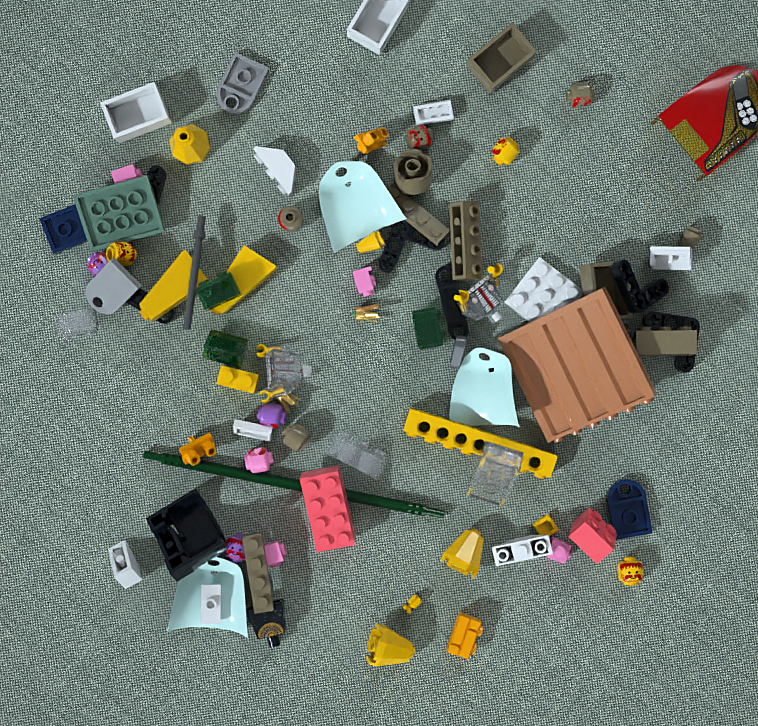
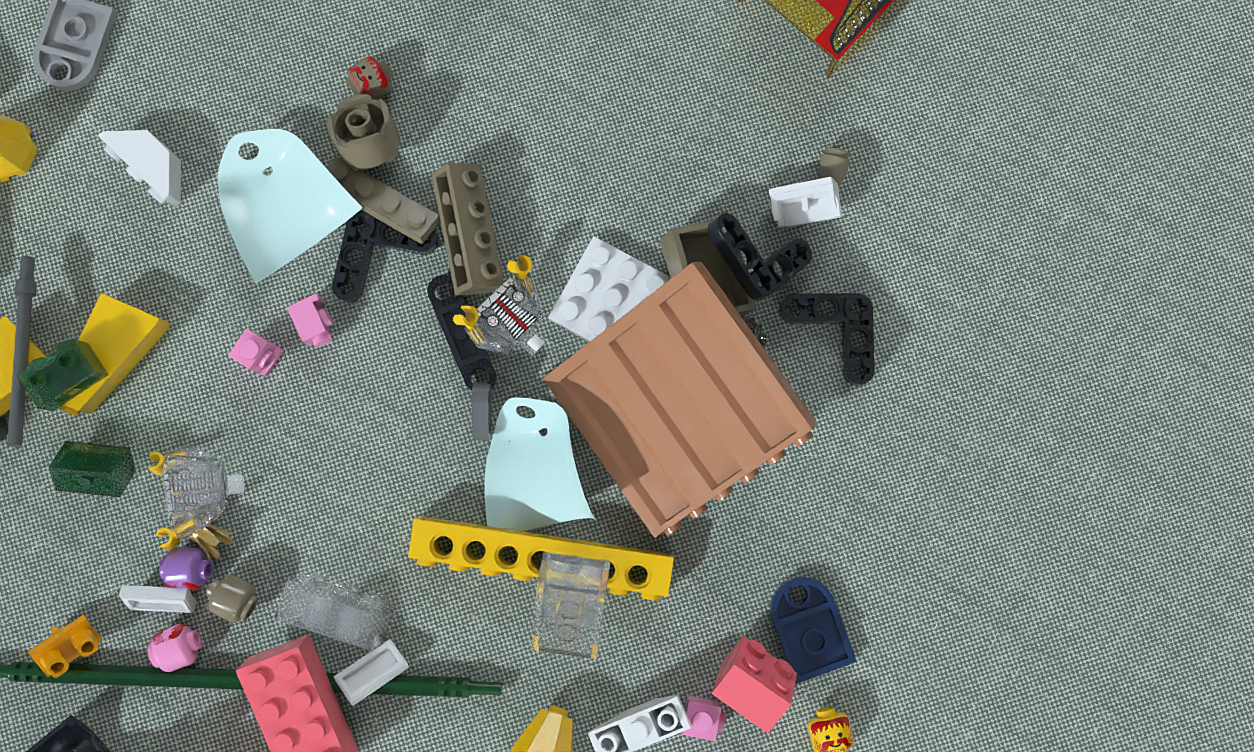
camera: 15 degrees left, 5 degrees down
yellow brick [216,365,261,393] -> none
dark tan head [278,206,303,232] -> none
pearl gold piece [351,304,380,323] -> none
light orange hips [354,127,389,154] -> none
yellow cone [356,231,386,254] -> none
clear green brick [411,307,446,351] -> none
white plate [413,100,454,126] -> none
yellow head [491,137,519,166] -> none
yellow tile [532,513,559,537] -> none
dark tan piece [633,327,697,356] -> none
none -> bright pink brick [228,328,284,377]
none -> white tile [334,639,409,706]

